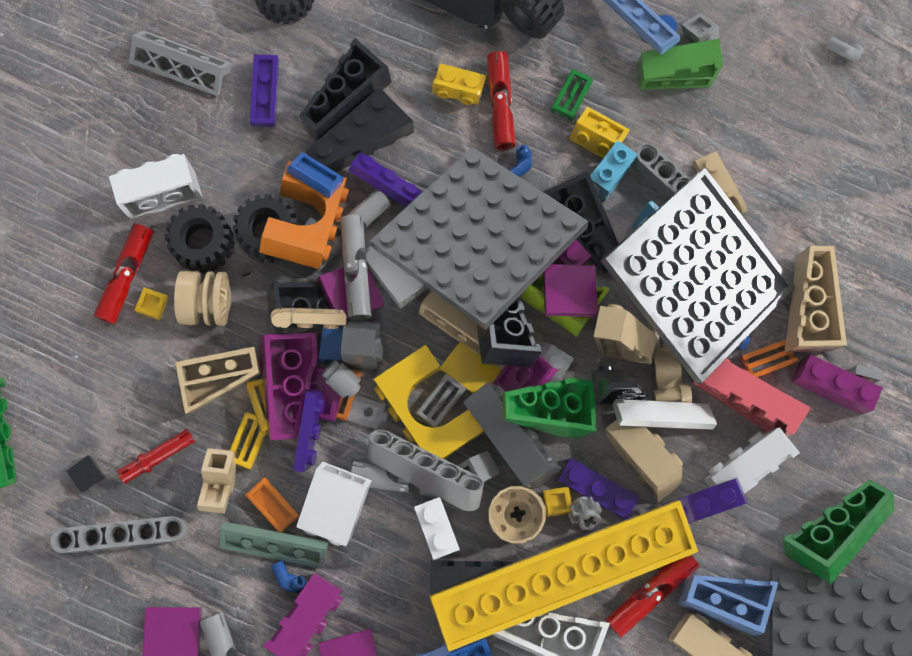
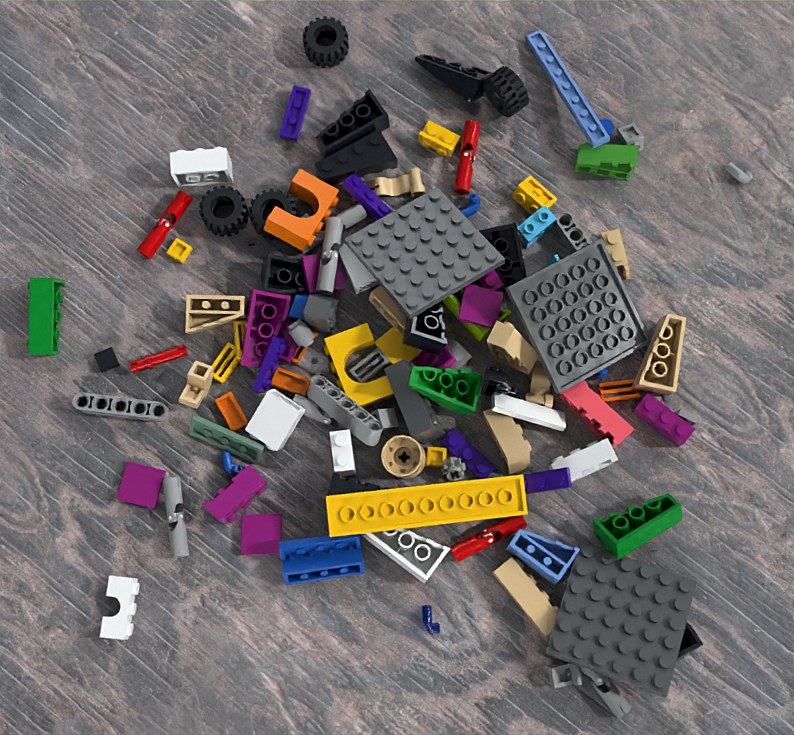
camera: 20 degrees right, 0 degrees up
light grey fence [128,31,232,96] -> none
tan wheel [174,271,231,326] -> none
tan hinge [270,308,346,329] -> none
blue tile [287,152,344,198] -> none
green tile [550,69,594,122] -> none
none -> orange tile [271,367,311,397]
none -> tan flag [352,168,425,201]

